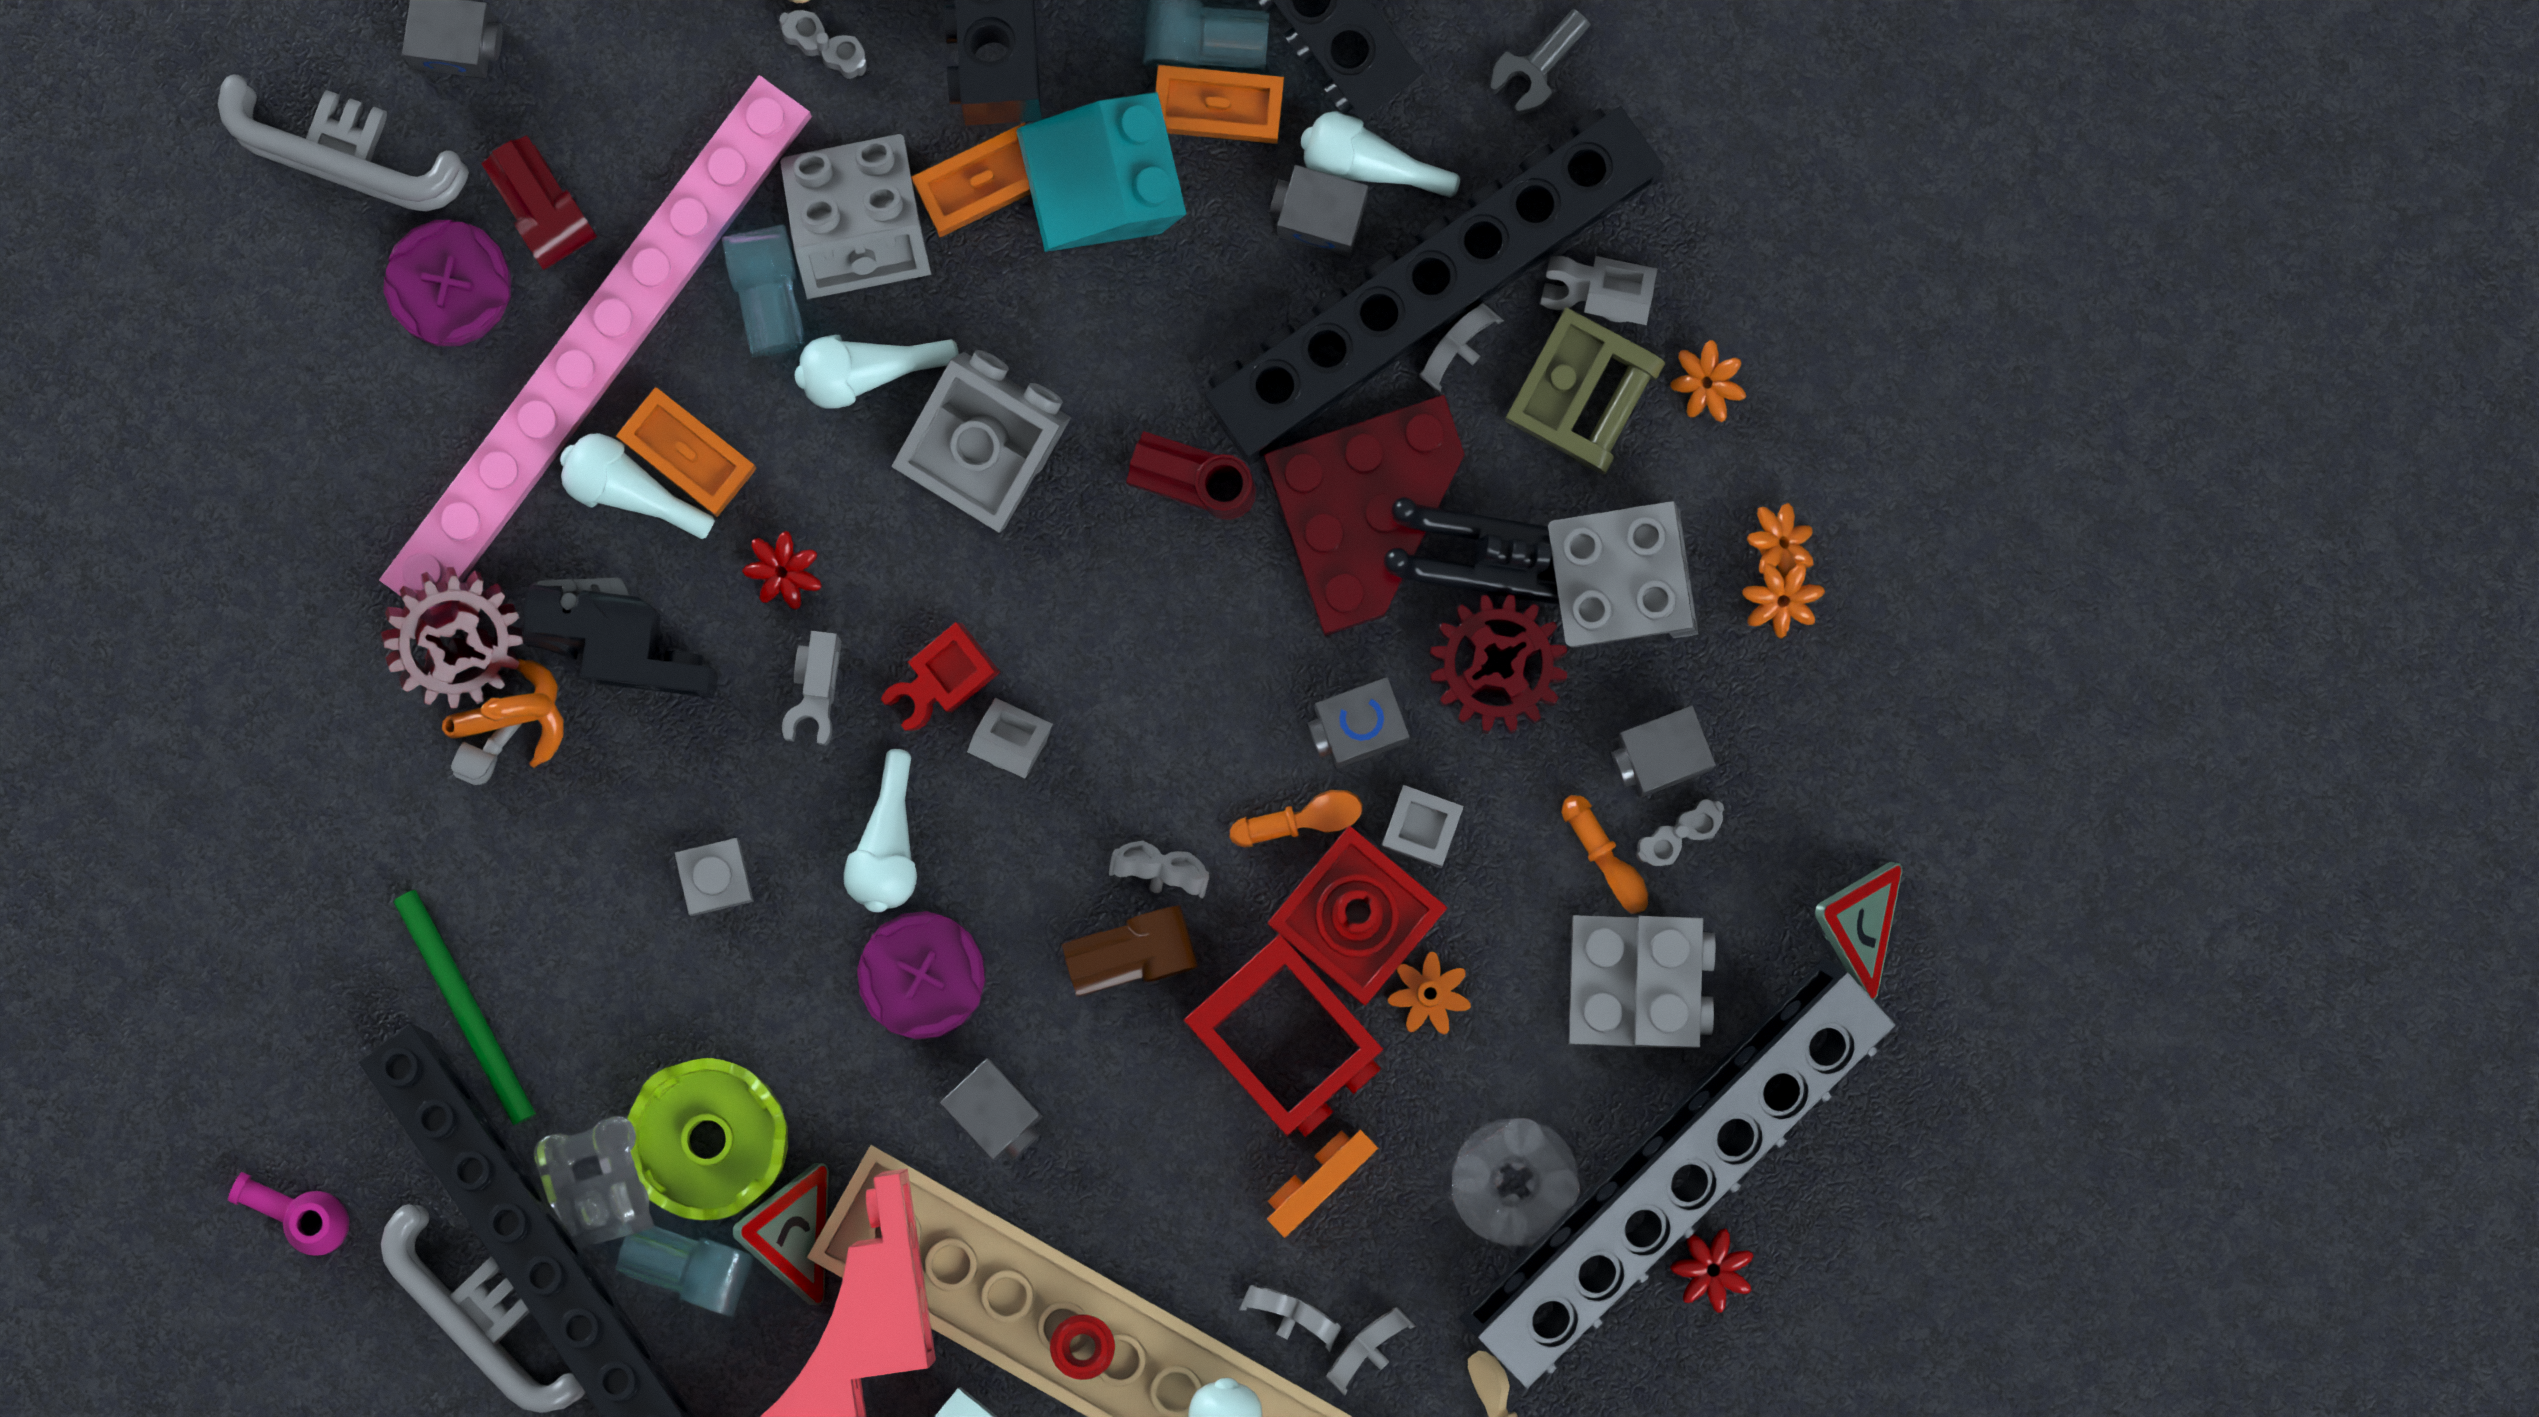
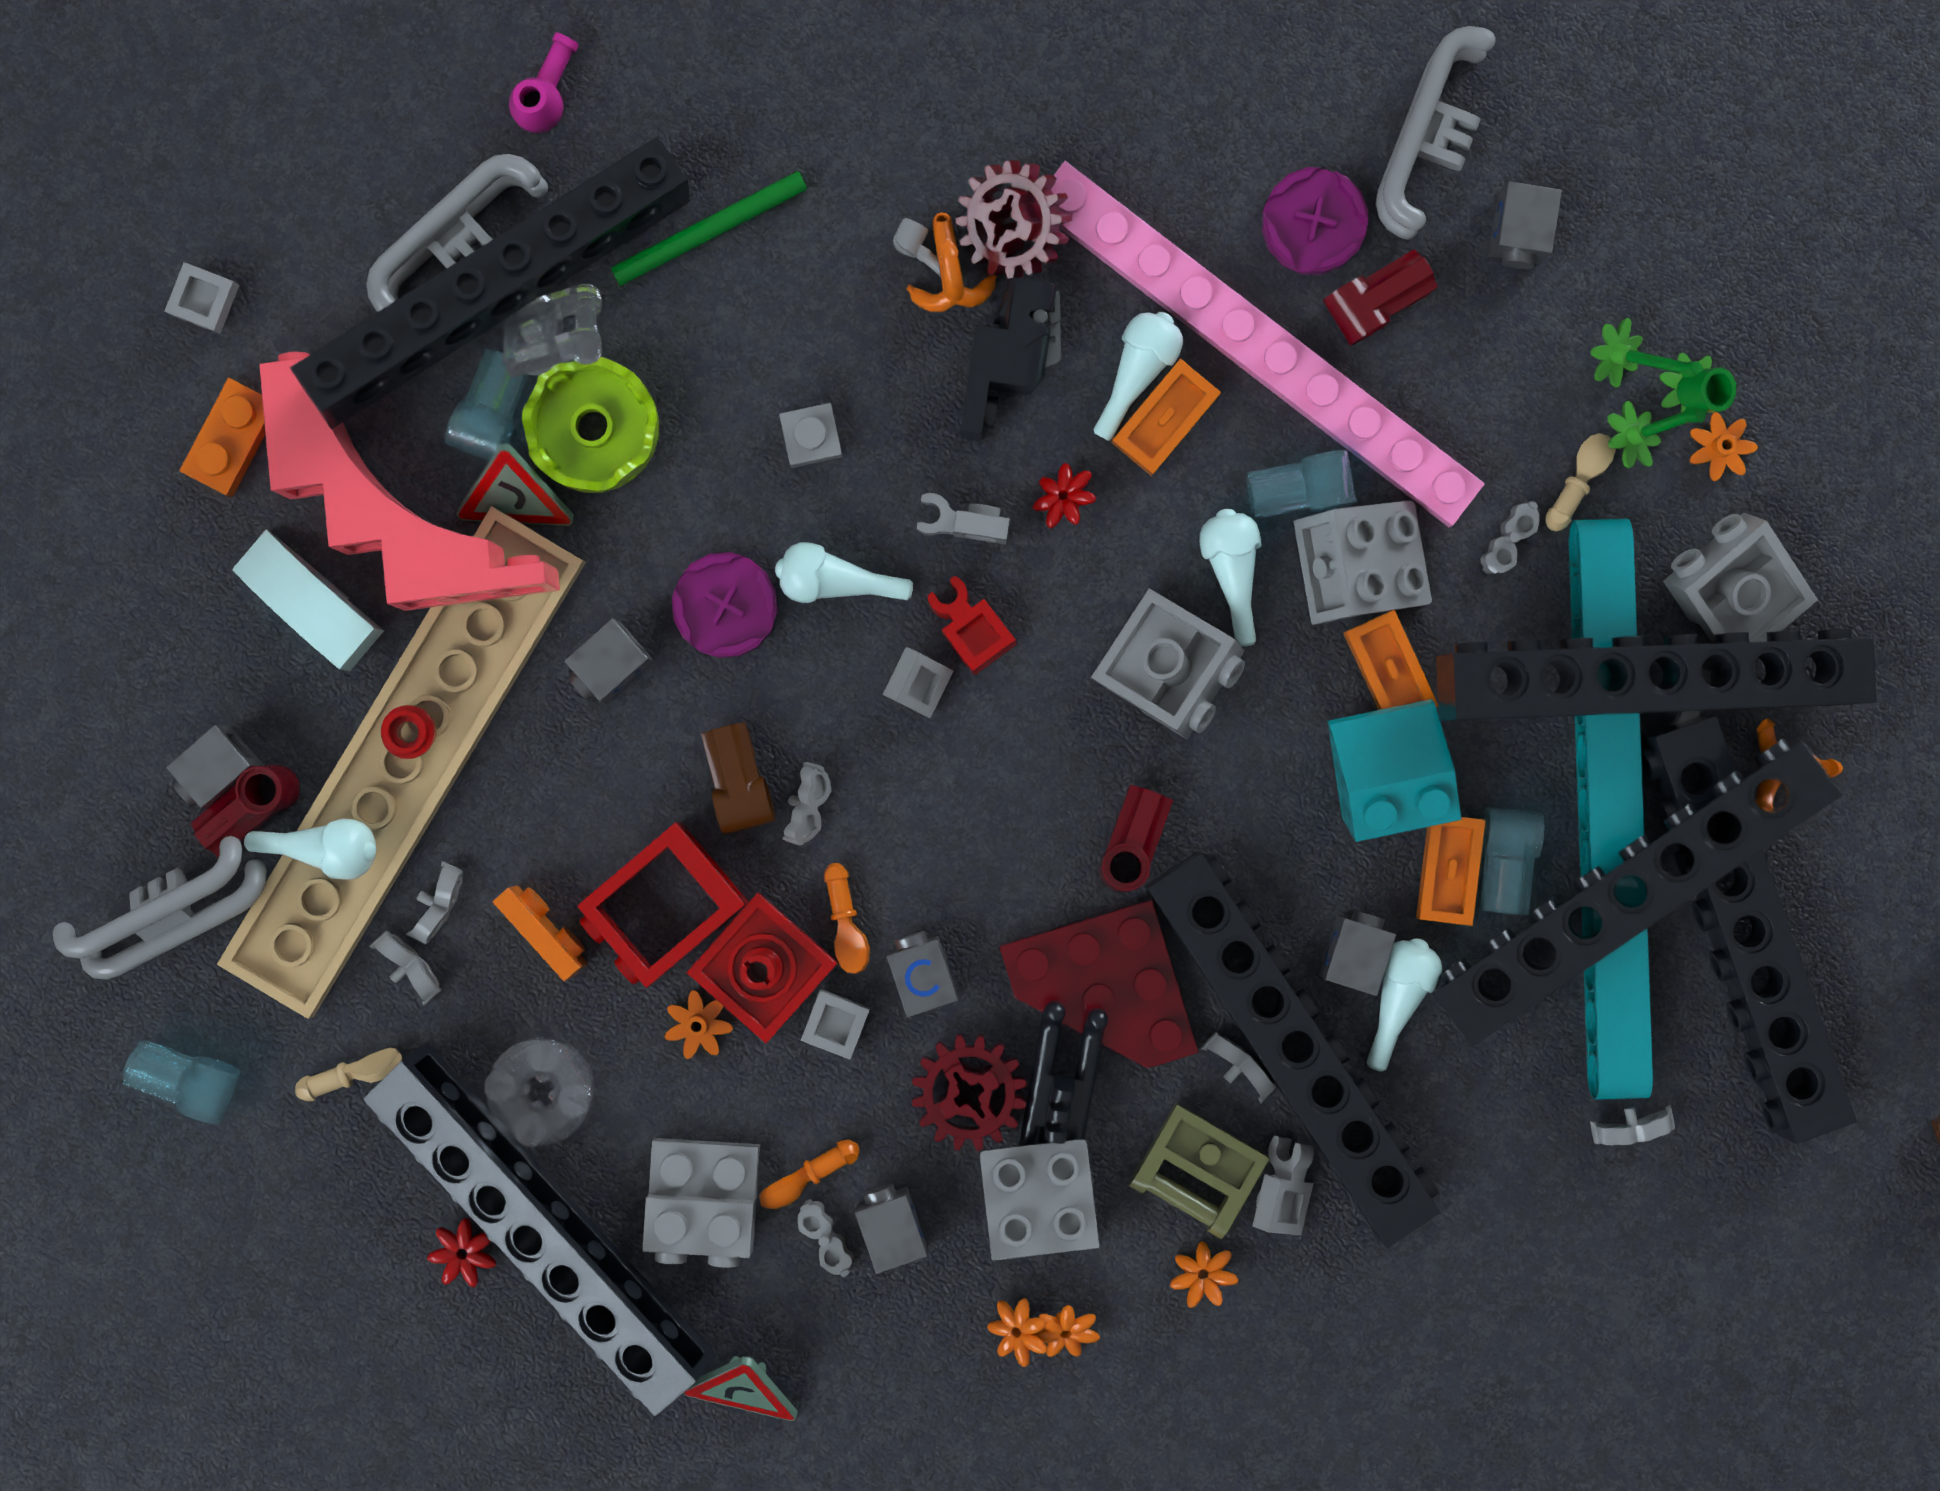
camera: 90 degrees right, 5 degrees up
dark grey bar [1490,9,1591,116] -> none

